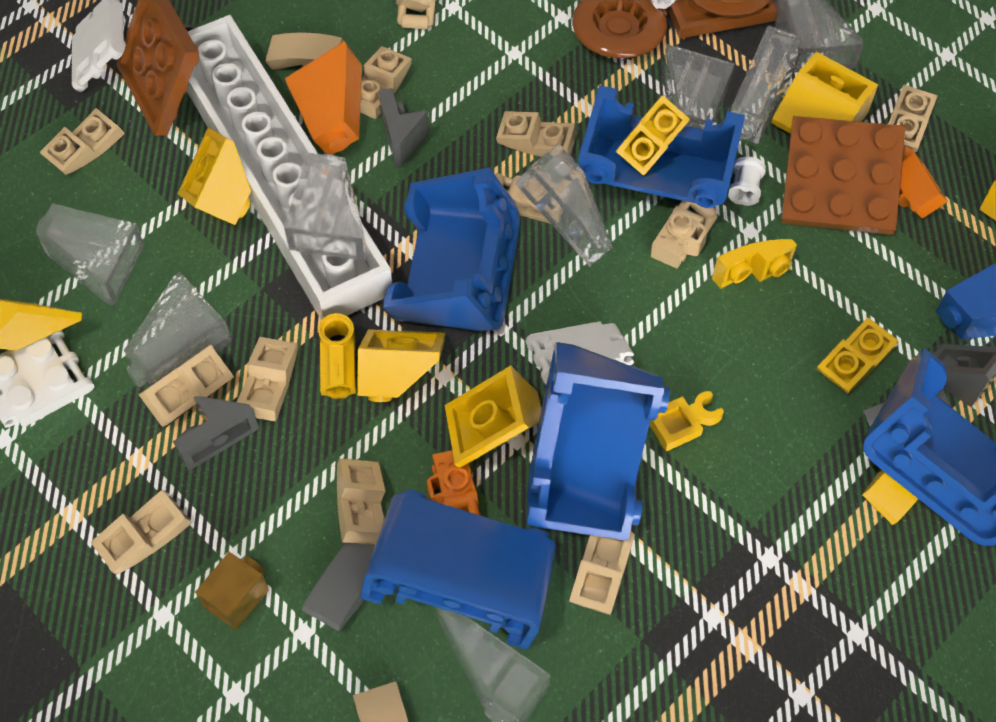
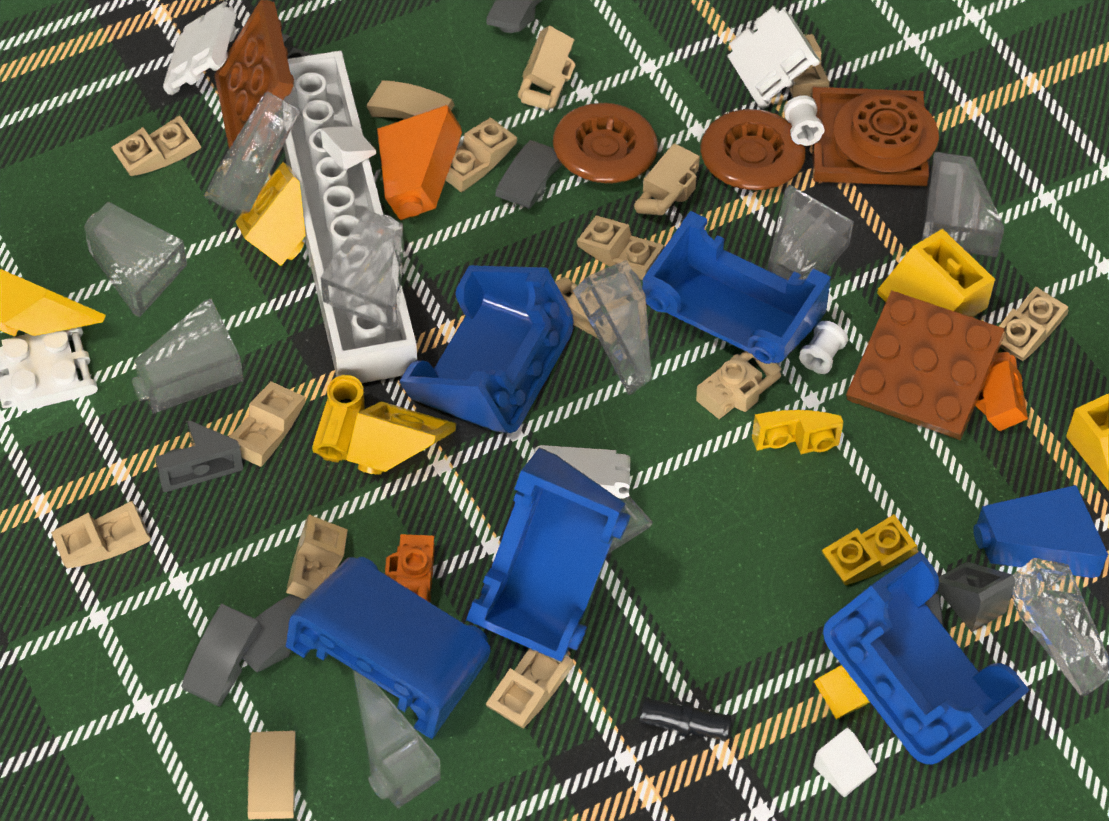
camera: 15 degrees right, 5 degrees down
tan slope [138,345,234,427] -> none
pearl gold brick [195,551,269,631] -> none
dark grey slope [378,88,429,168] -> none
yellow slope [445,365,541,468] -> none
yellow slope [615,95,690,176] -> none
yellow plate [649,391,724,452] -> none
clear slope [730,26,802,144] -> none
none -> dark grey slope [181,603,261,707]
none -> clear slope [204,91,301,215]
none -> white slope [321,126,376,171]
none -> dark grey slope [495,140,562,209]
none -> dark orange wheel [553,103,658,183]
none -> tan piece [634,143,700,215]
none -> black pin [639,696,731,742]
none -> white slope [813,728,877,797]

